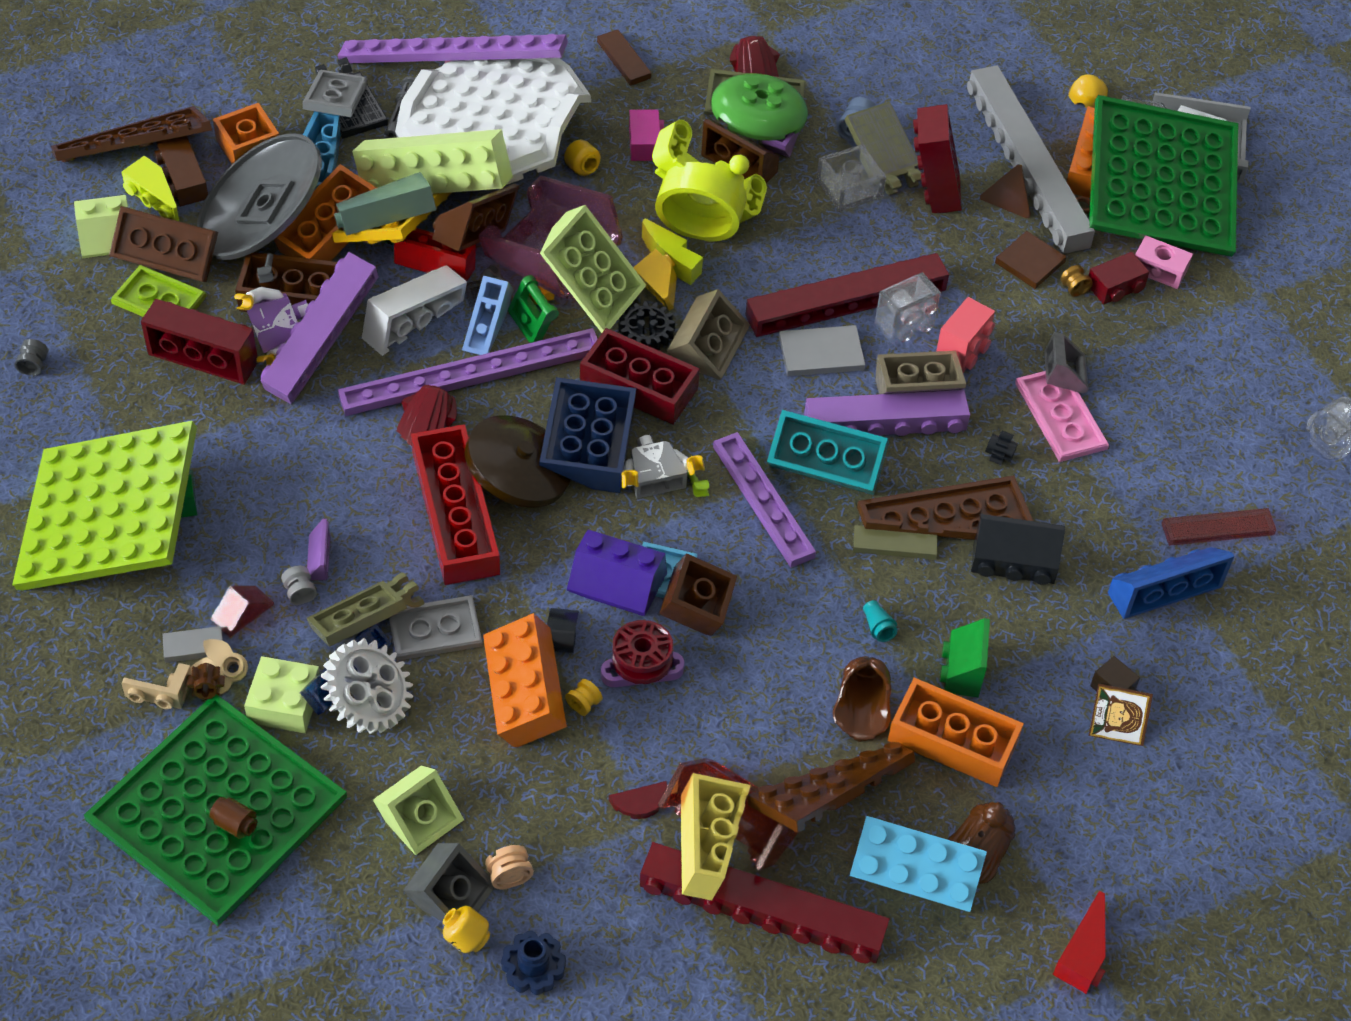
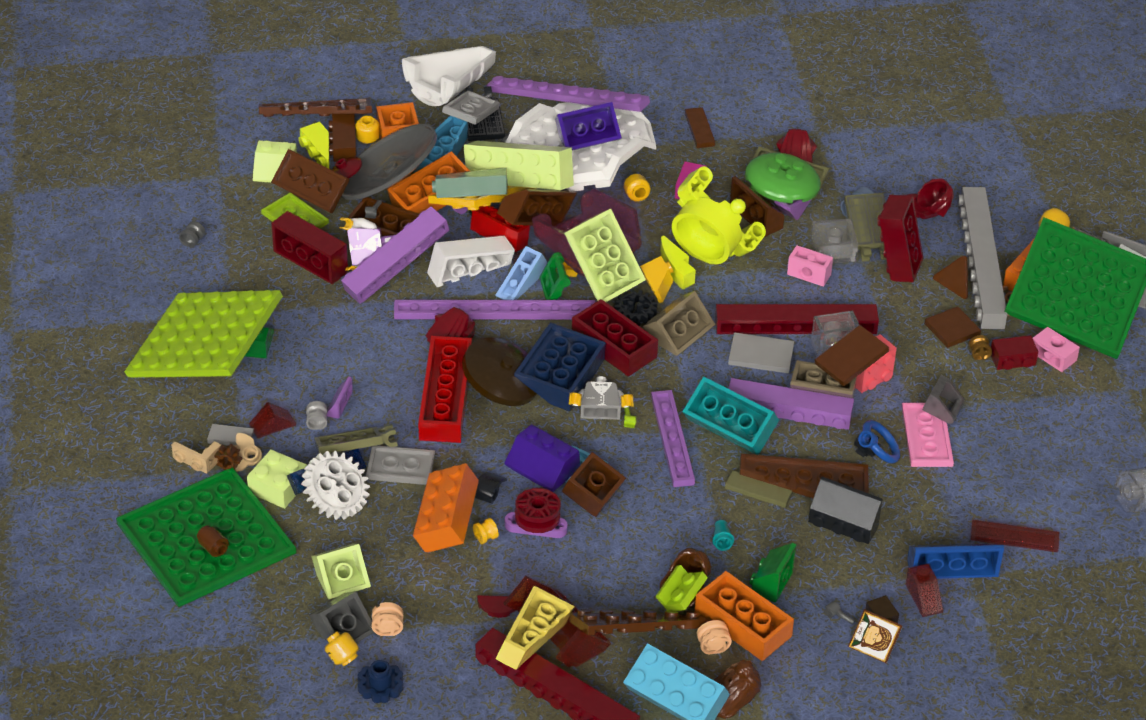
camera: 20 degrees right, 10 degrees down
none -> dark red dish [331,157,362,179]
none -> yellow head [355,116,380,144]
none -> white cone [402,46,496,106]
none -> dark purple slope [555,102,622,151]
none -> lime bracket [656,565,708,611]
none -> light nougat wheel [697,620,732,655]
none -> bright pink brick [787,245,833,287]
none -> reddish brown tile [815,325,889,386]
none -> dark grey hand [824,602,855,625]
none -> blue piece [858,420,900,464]
none -> clear red slope [905,564,943,617]
none -> dark red hair [907,179,954,219]

